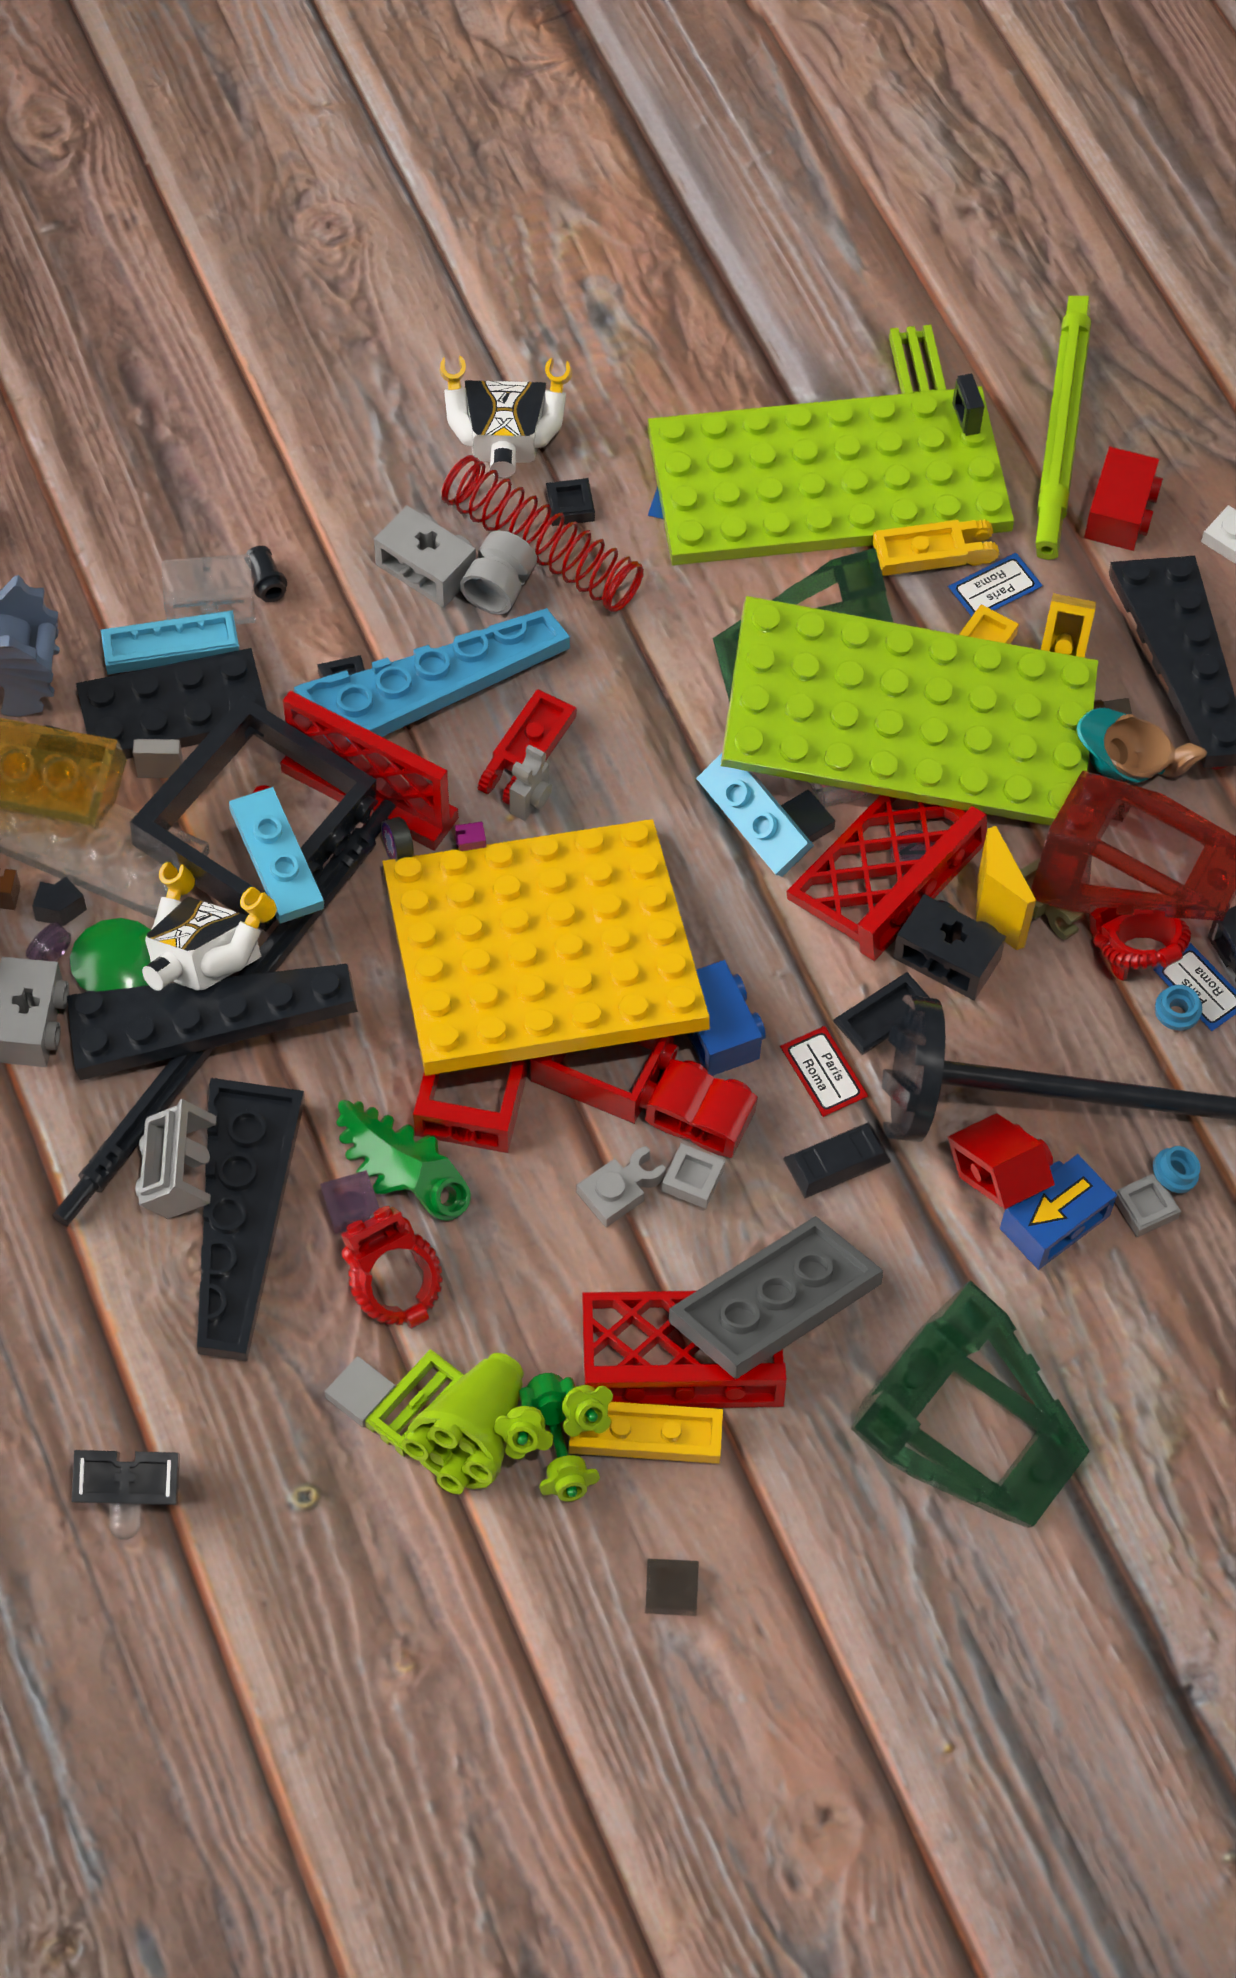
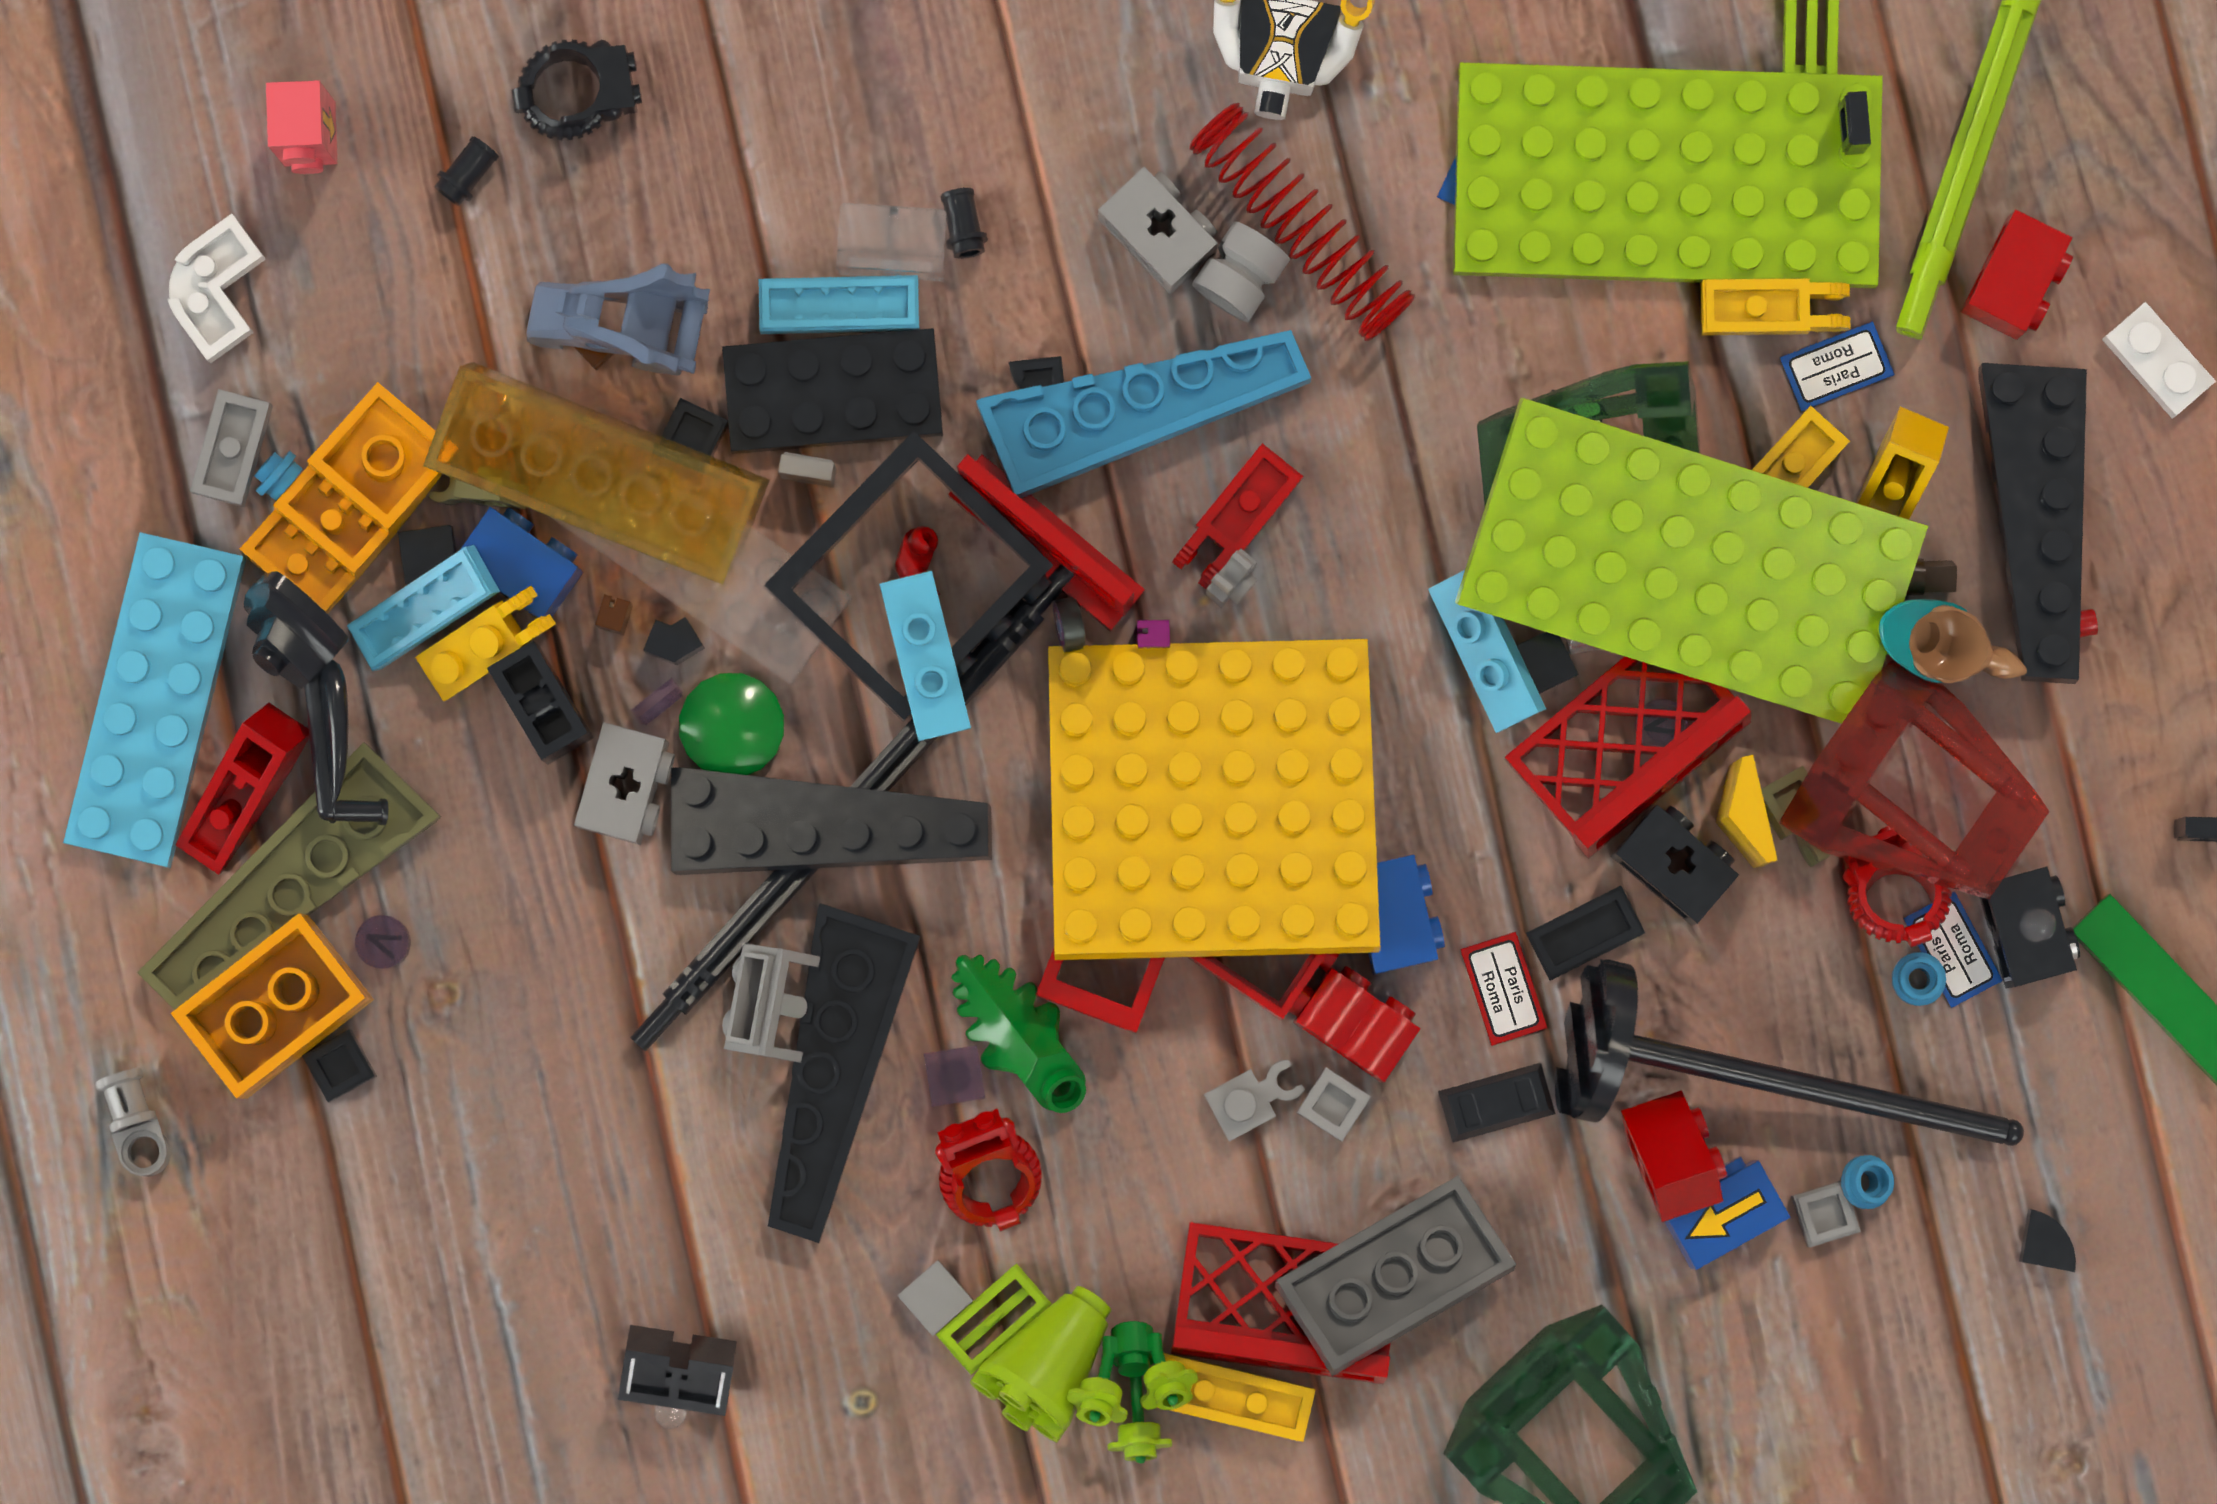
camera: 10 degrees right, 25 degrees up
torso [142,862,277,991] -> none
black tile [546,478,595,526] -> none

